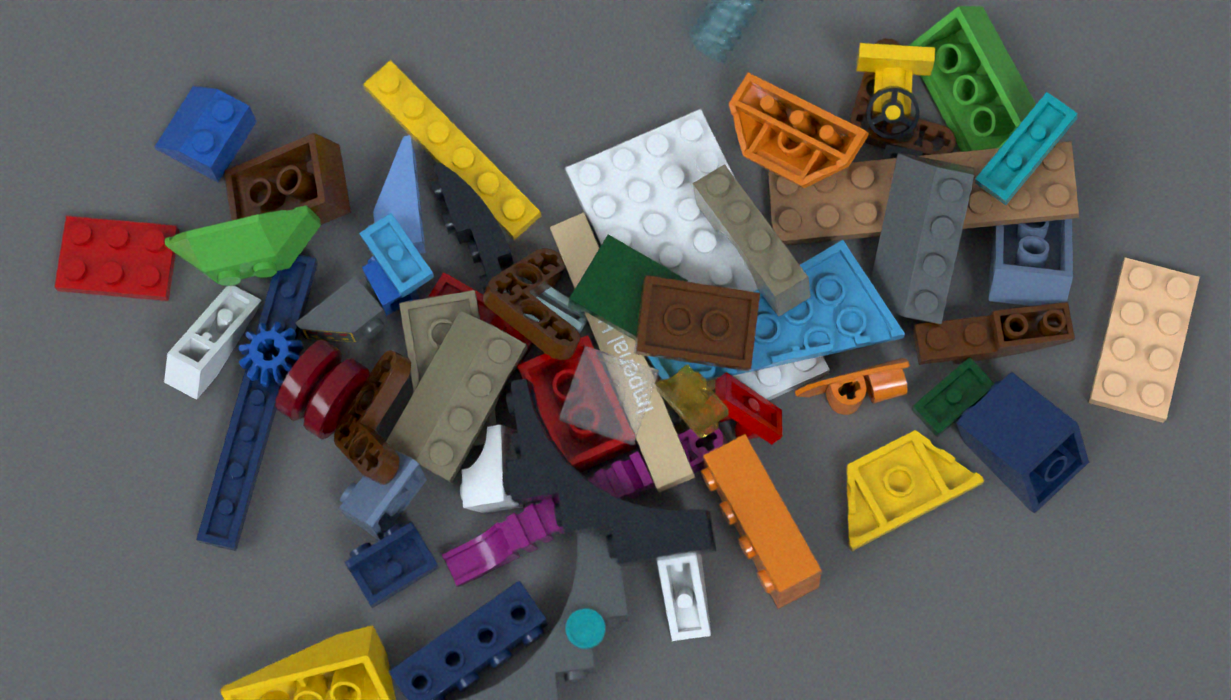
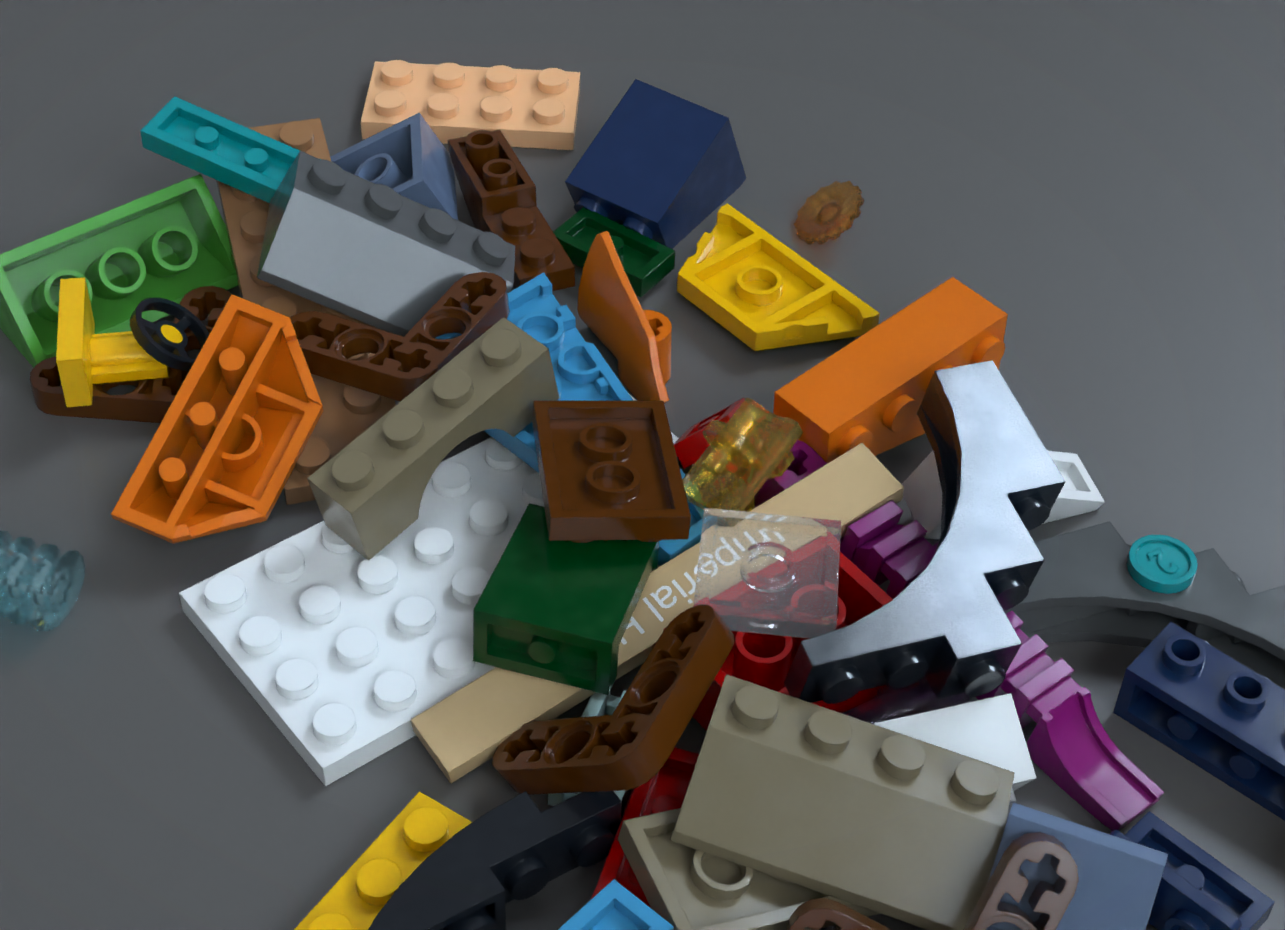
camera: 110 degrees left, 30 degrees down
none -> reddish brown beam [290,272,510,402]
none -> clear orange piece [794,181,864,245]

